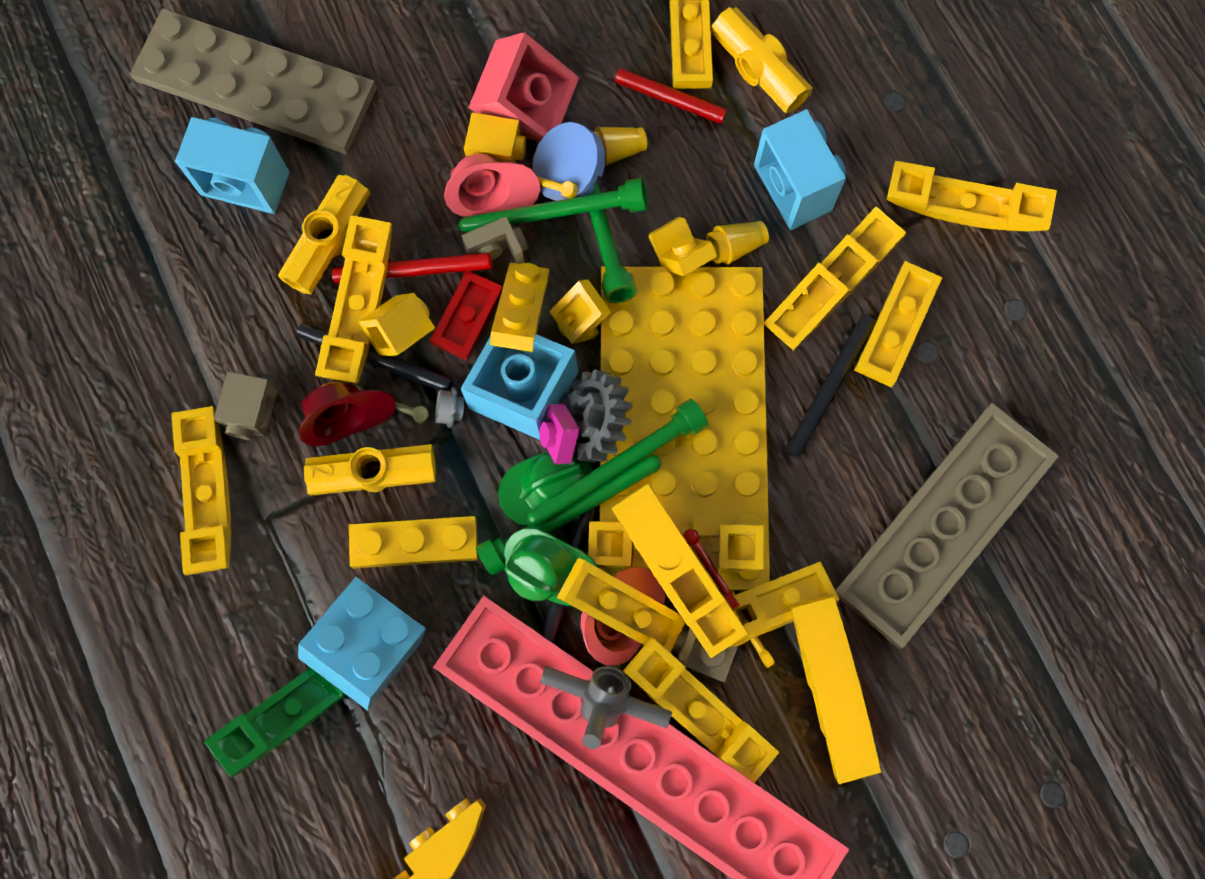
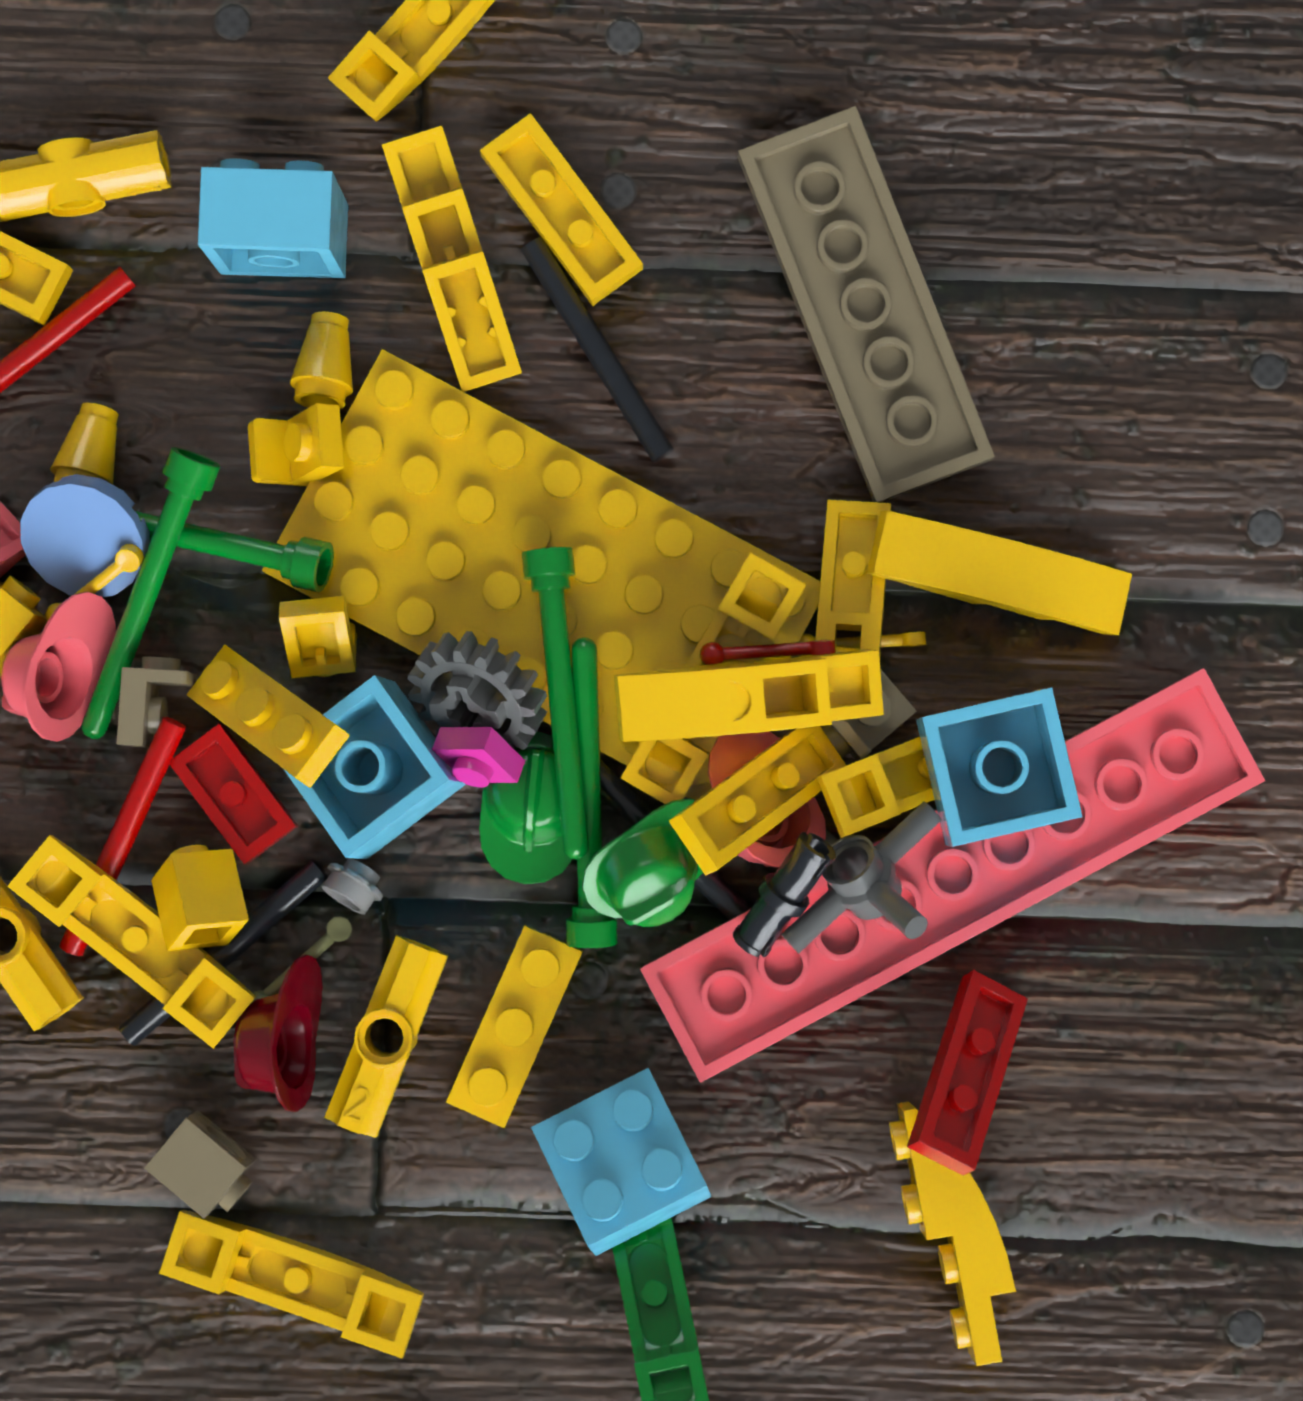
camera: 65 degrees left, 10 degrees up
none -> black pin [733,832,836,957]
none -> red plate [907,970,1028,1176]
none -> medium azure brick [916,687,1083,847]

